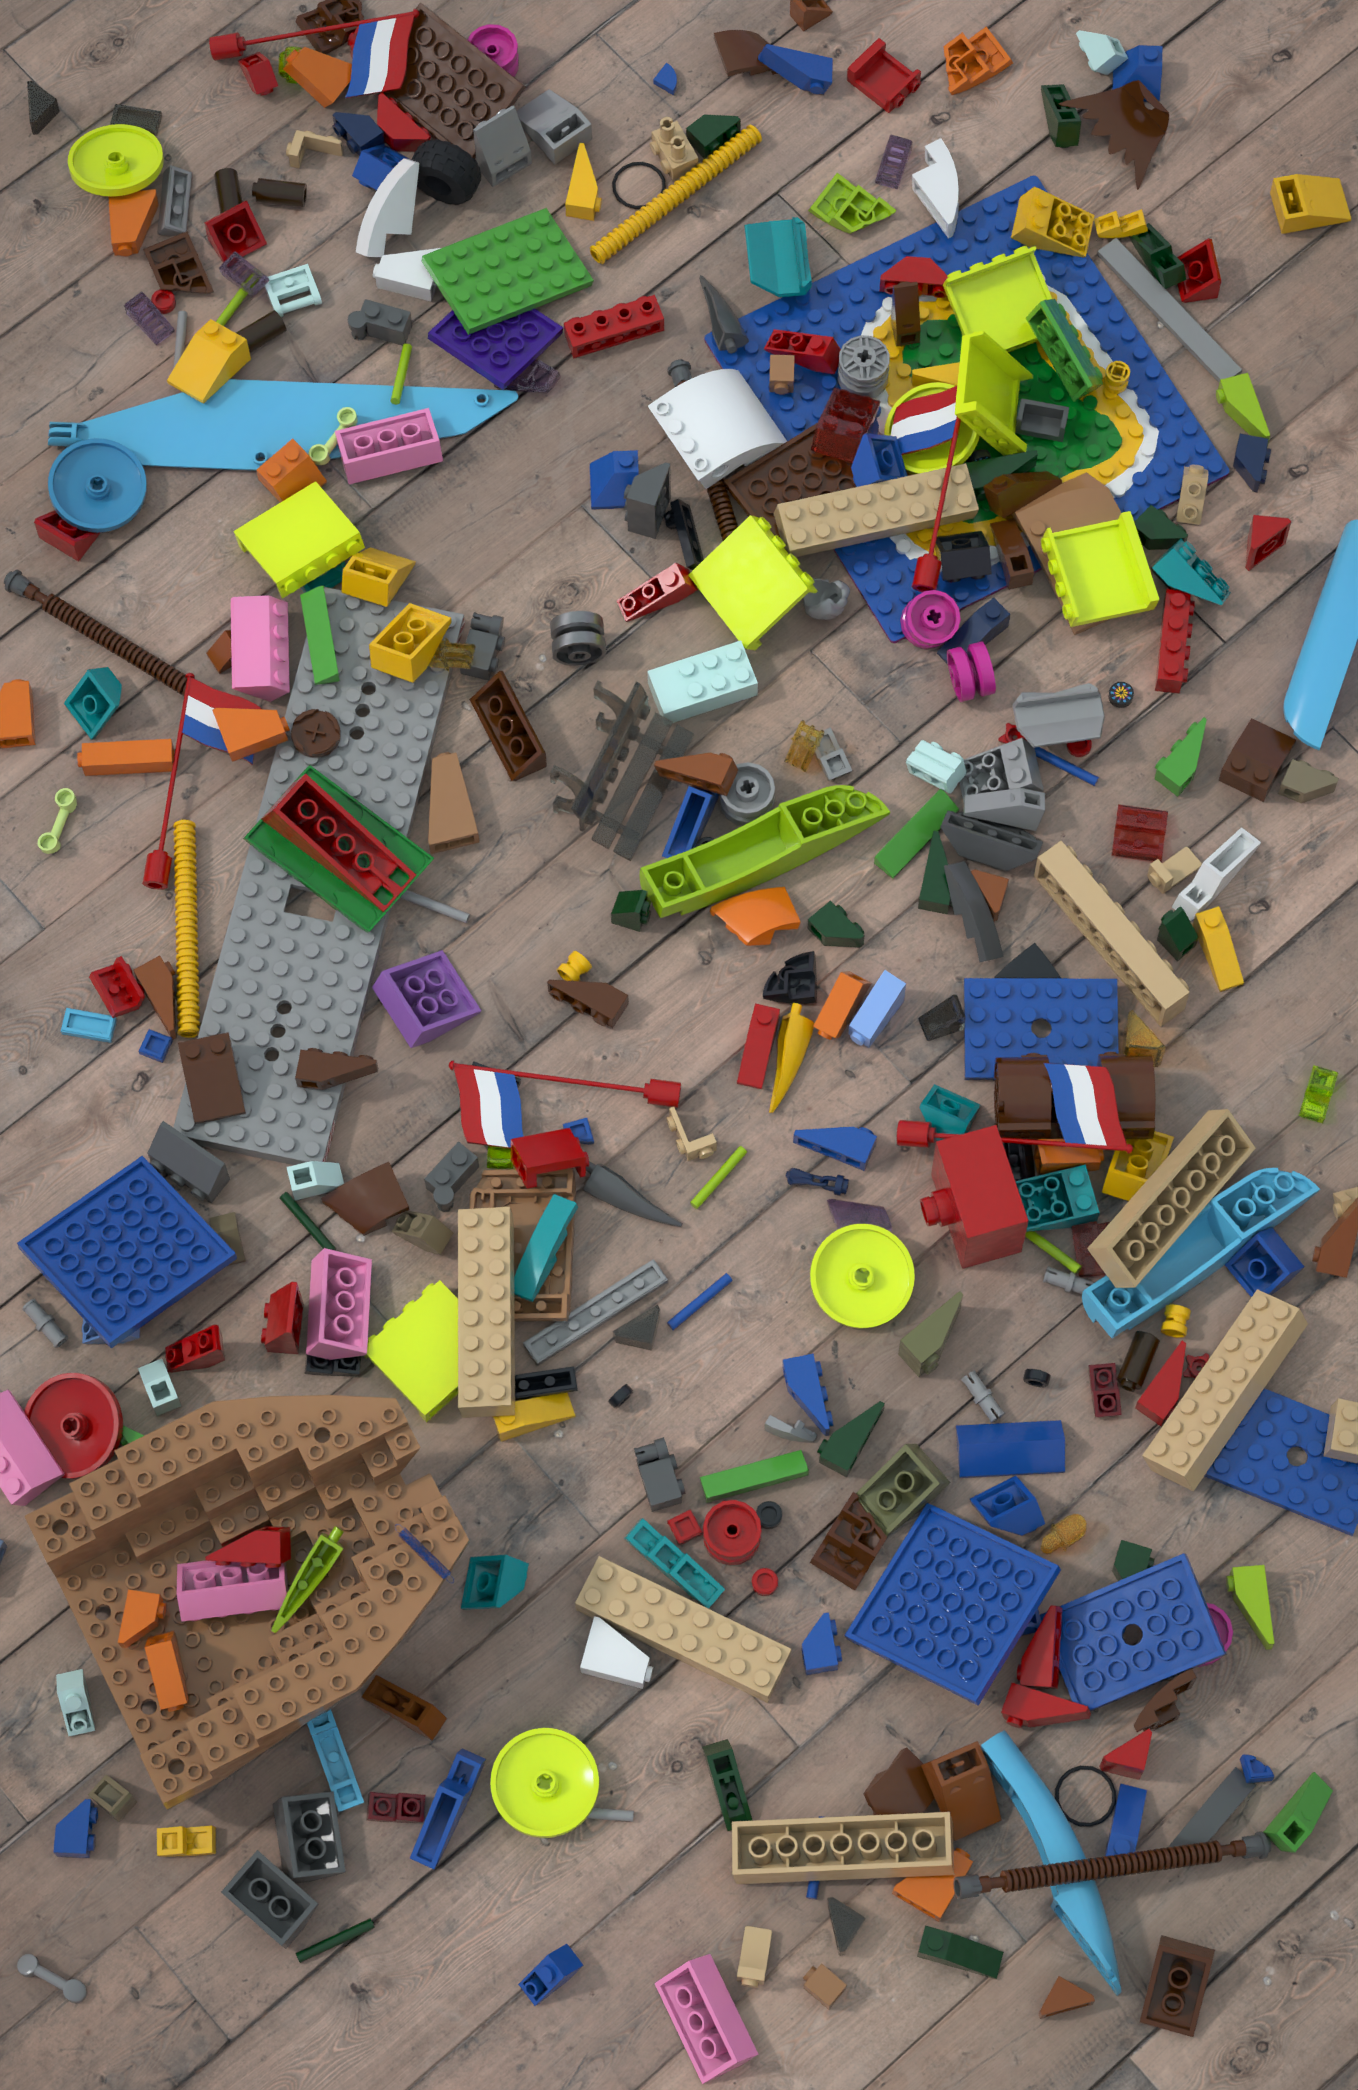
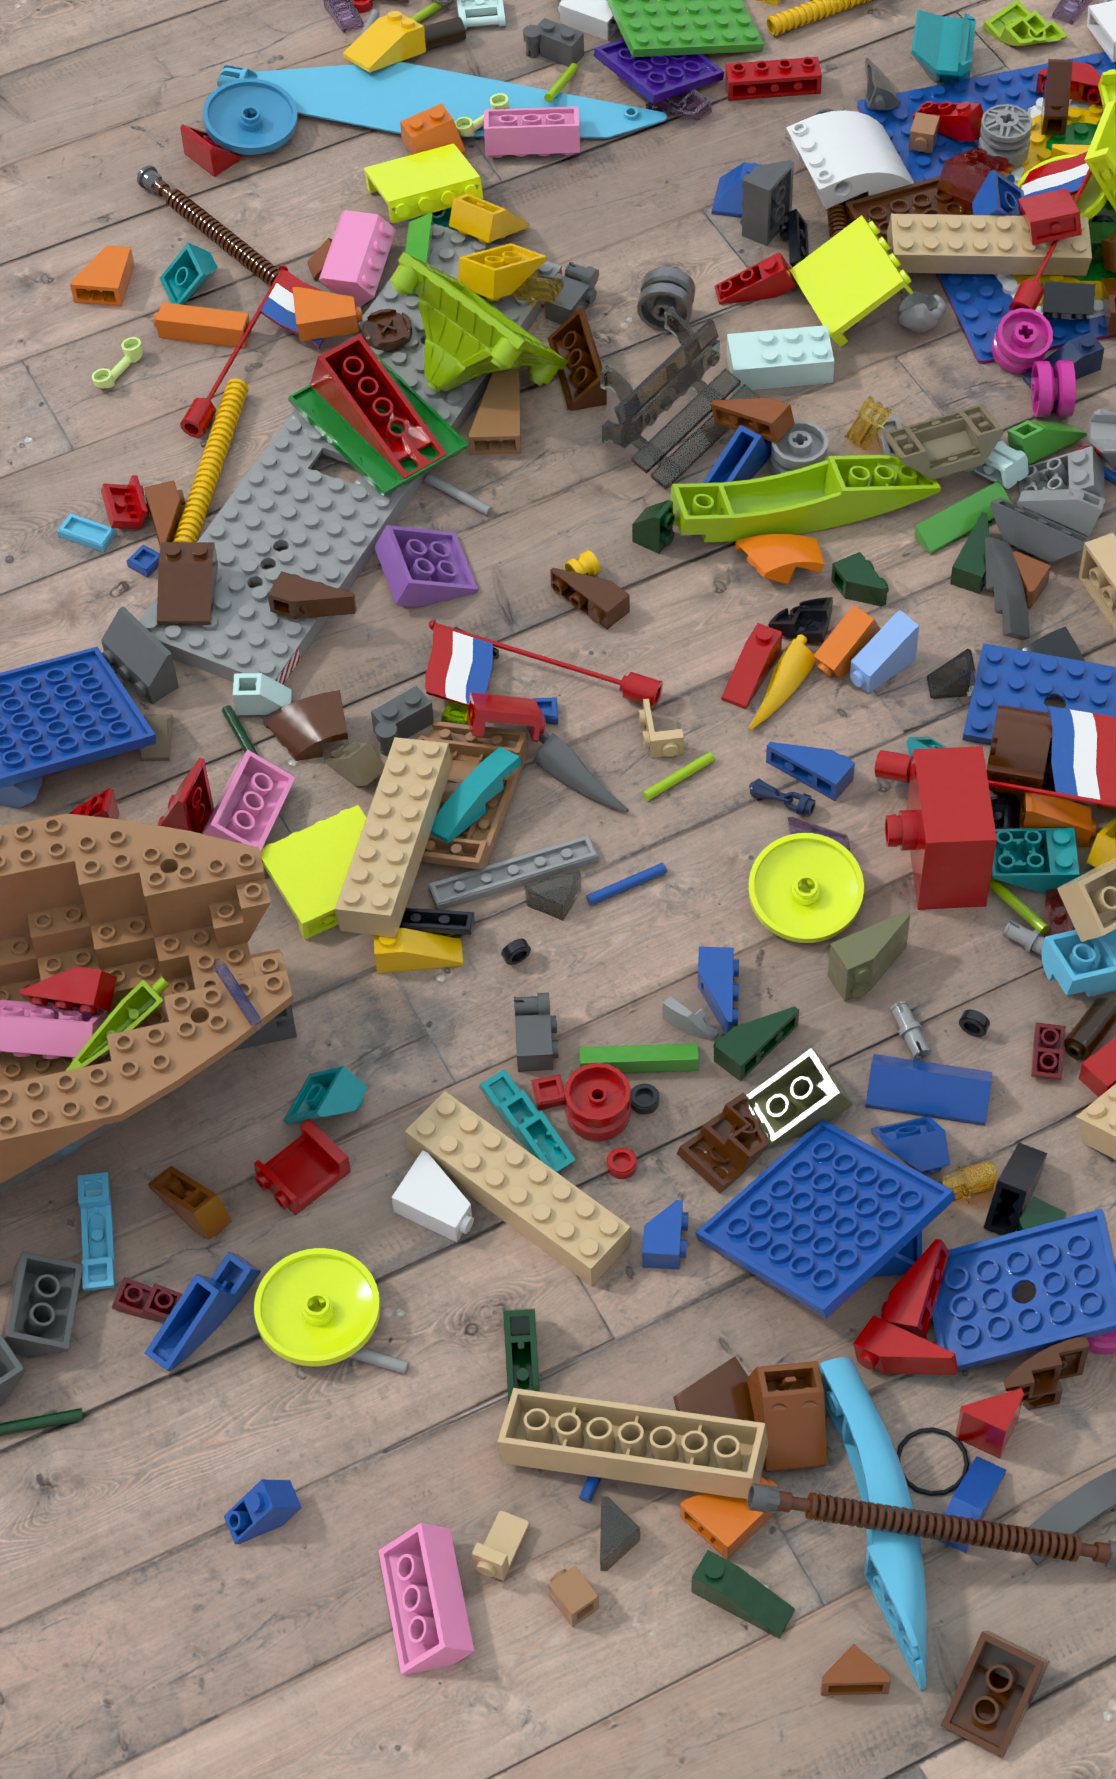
camera: 15 degrees right, 15 degrees down
none -> red panel [254,1119,351,1216]
none -> lime piece [390,252,568,393]
none -> dark tan slope [884,404,1004,480]
none -> black slope [984,1142,1048,1235]
none -> bright green slope [1007,420,1087,465]
none -> red panel [1018,188,1082,245]

